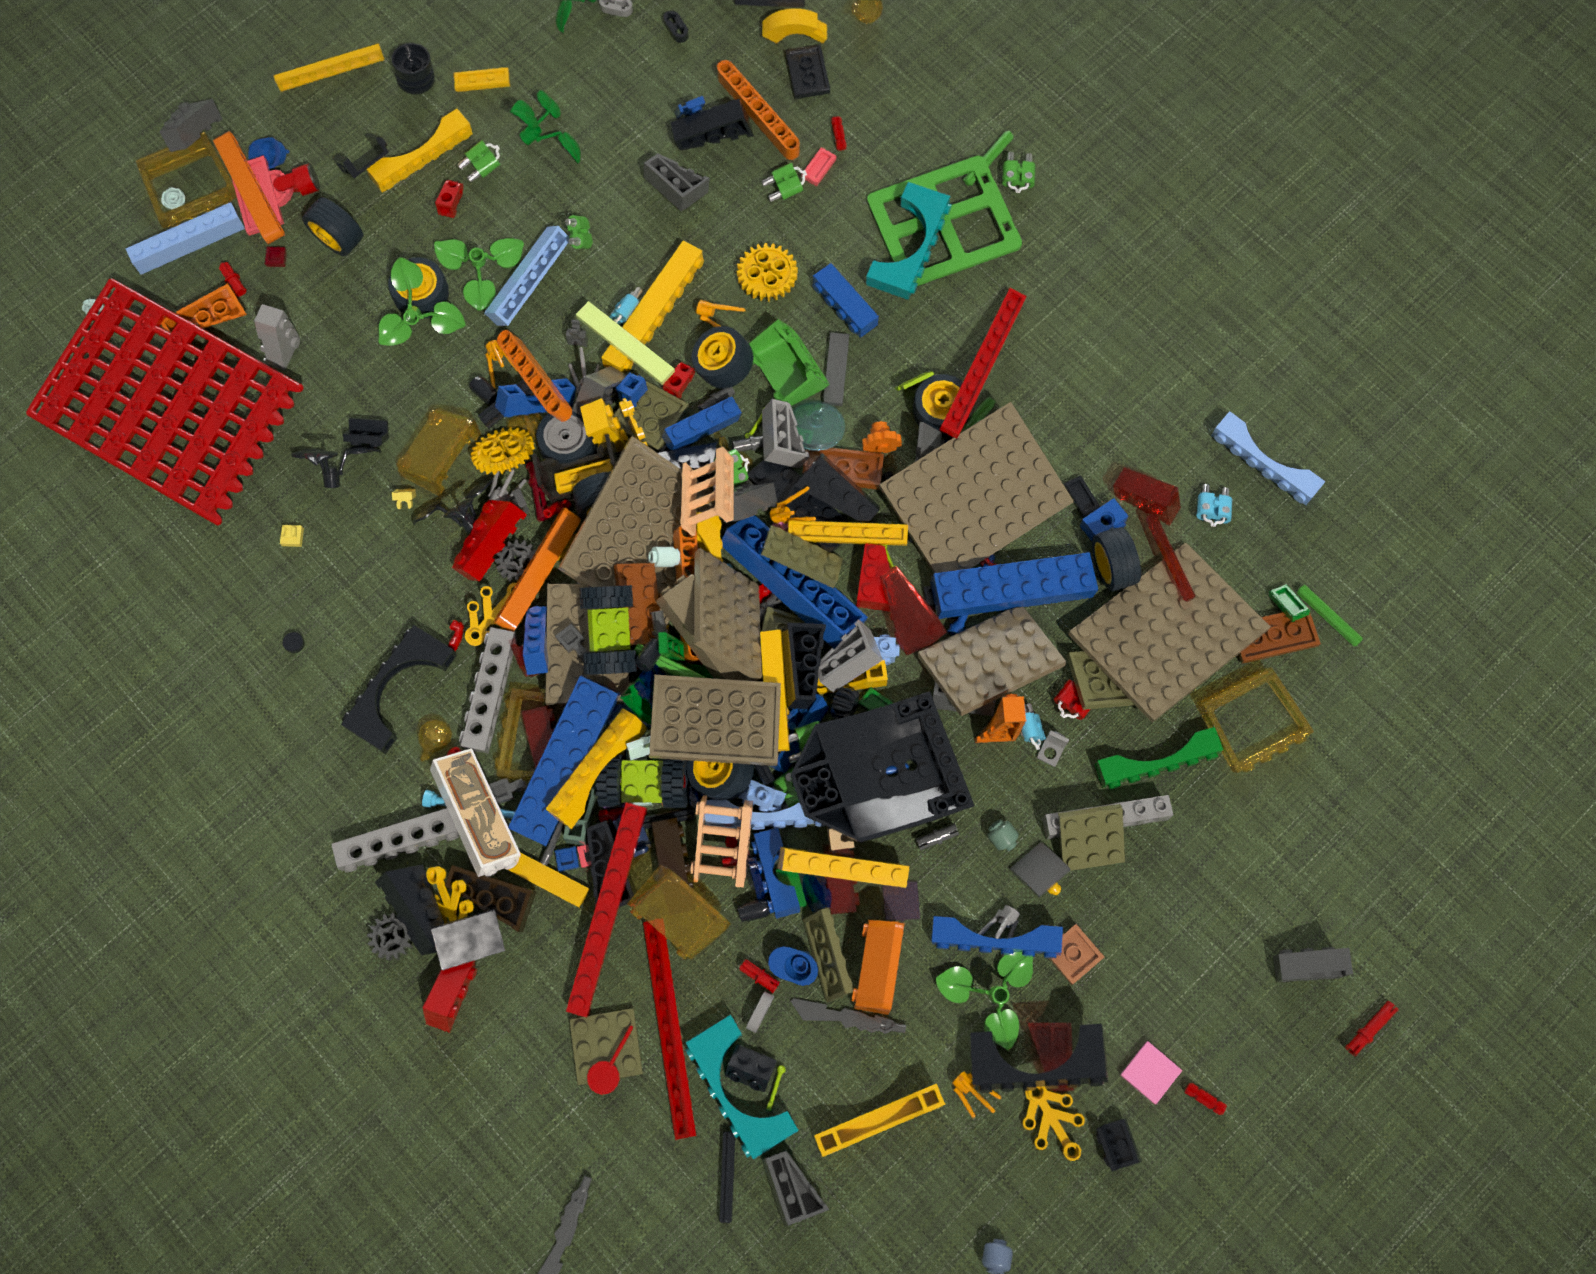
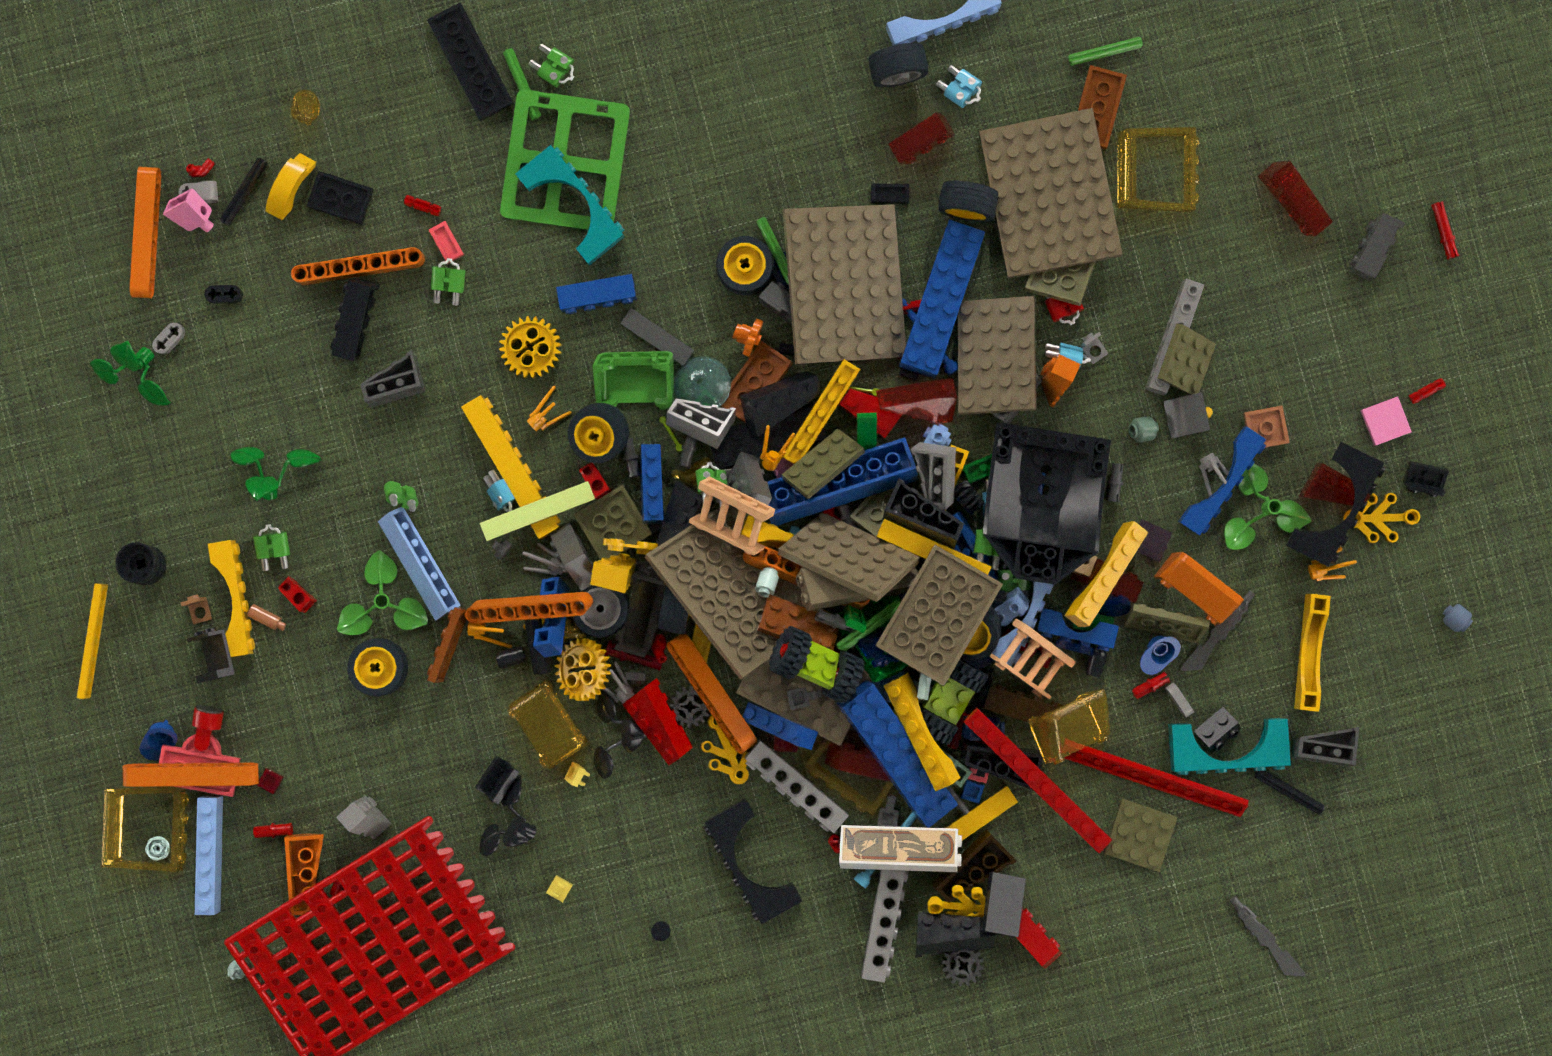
camera: 60 degrees left, 15 degrees up
dark grey wedge [159,99,222,152] -> none
black wheel [302,197,364,256] -> none
bright green plant [379,257,465,345] -> none
clear yellow hat [418,720,452,762] -> none
red arm [448,620,464,651] -> none
yellow tile [454,67,510,92] -> none
yellow tile [554,459,613,494] -> none
red piece [587,1025,633,1095] -> none
blue brick [616,372,648,408] -> none
black piece [635,639,661,672] -> none
blue plate [674,96,705,119] -> none
lime hinge [766,1065,786,1111] -> none
lime piece [895,371,934,391] -> none
red plate [939,288,1027,439] -> none
blue brick [1080,498,1129,541] -> none
green arch [1094,727,1223,789] -> none
clear red axle [1146,514,1195,602] -> none
green tile [1269,584,1310,622] -> none
none -> medium nougat bracket [180,595,212,624]
none -> nougat cylinder [247,604,287,631]
none -> black plate [427,2,514,122]
none -> dark orange plate [427,607,467,683]
none -> green tile [857,413,877,450]
none -> black wheel [868,43,928,87]
none -> clear red wedge [1258,161,1333,236]

